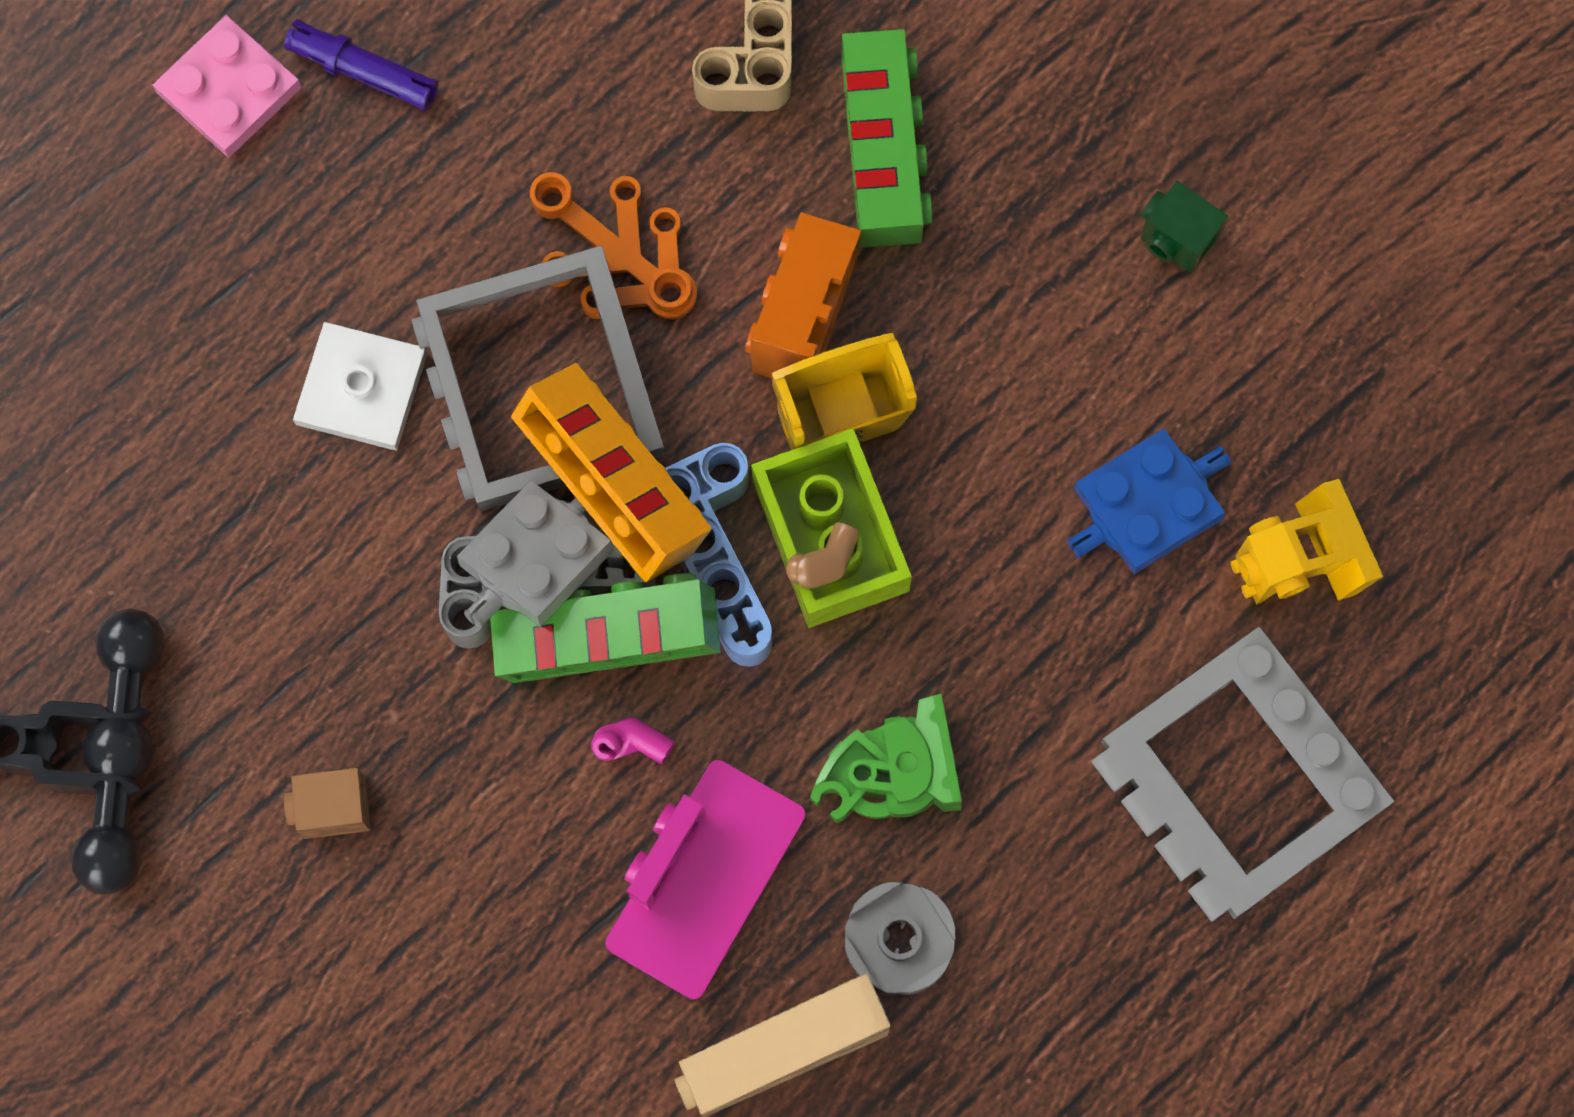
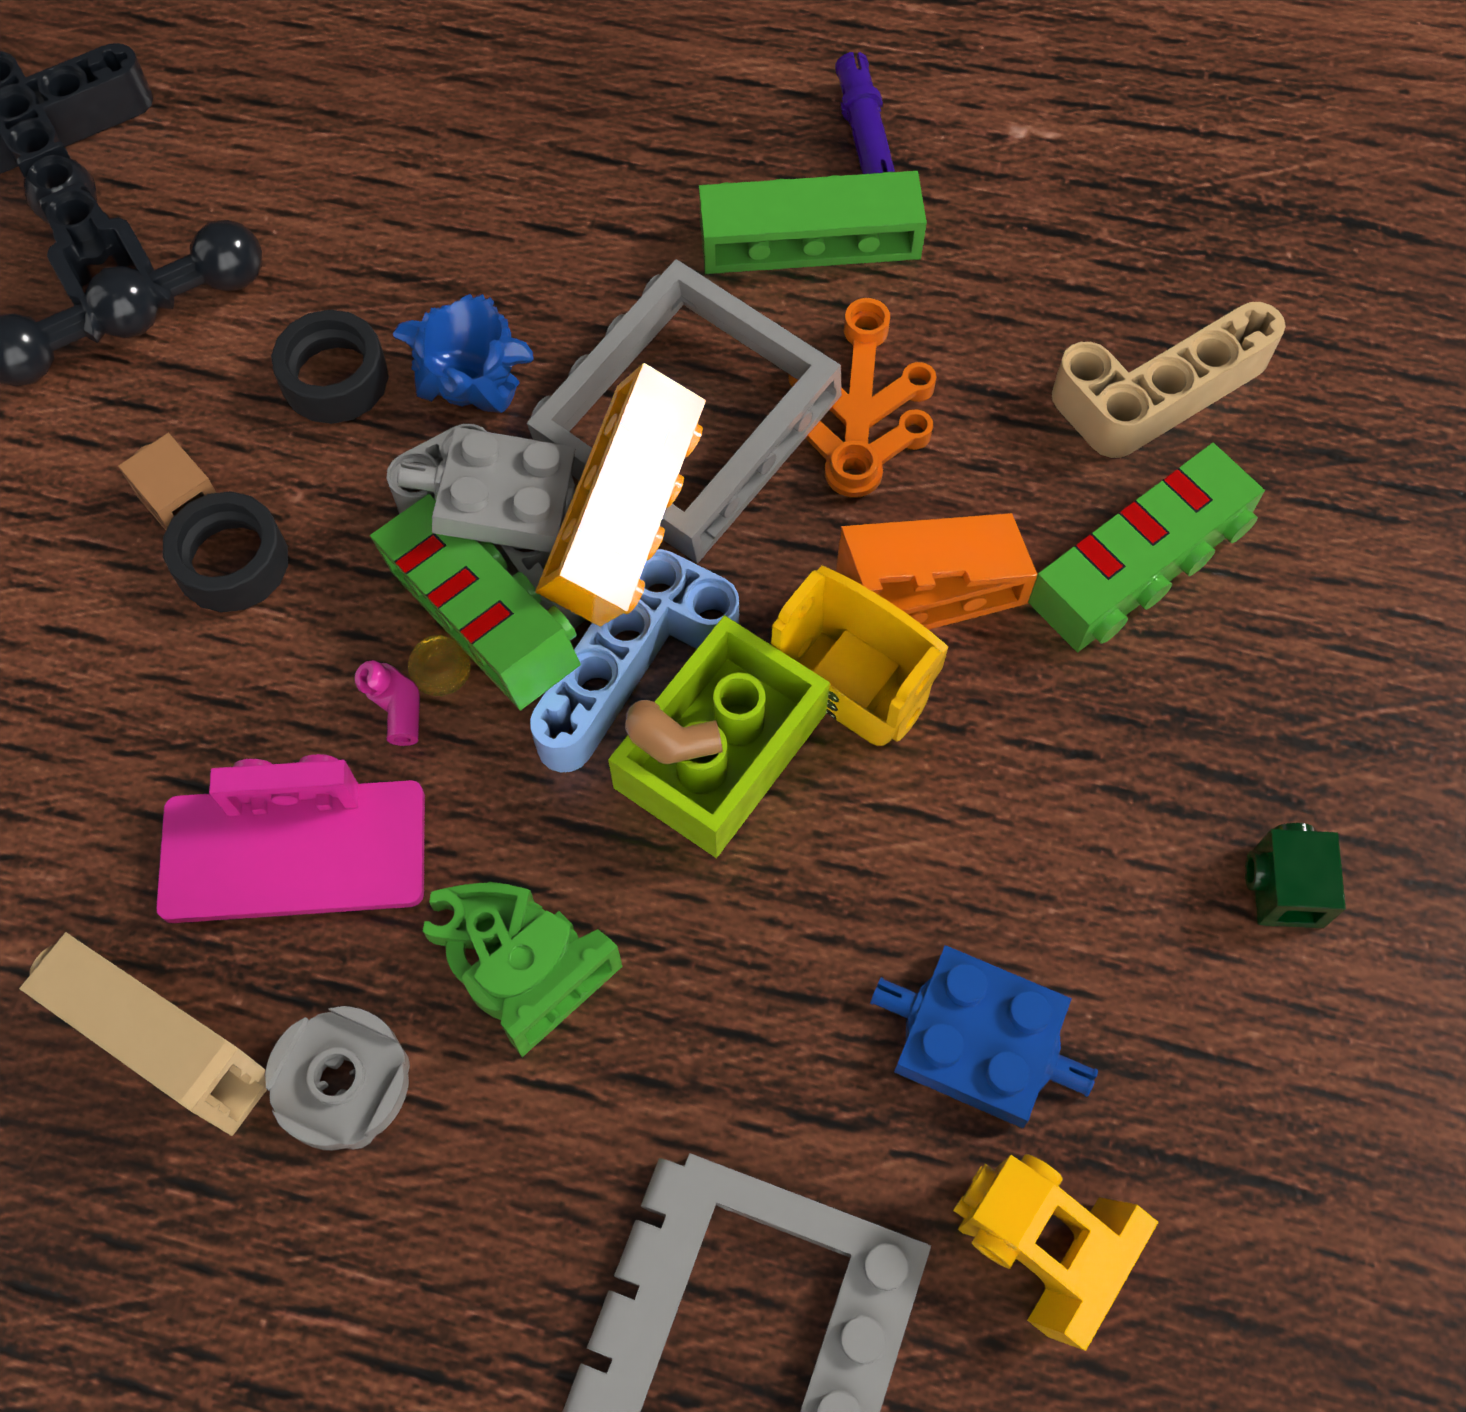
camera: 55 degrees right, 10 degrees down
bright pink plate [153,15,302,158] -> none
white plate [293,322,428,451] -> none
none -> black tyre [163,491,288,612]
none -> black tyre [271,309,389,424]
none -> blue hair [393,294,534,413]
none -> clear yellow plate [408,635,471,696]
none -> bright green brick [699,171,927,274]

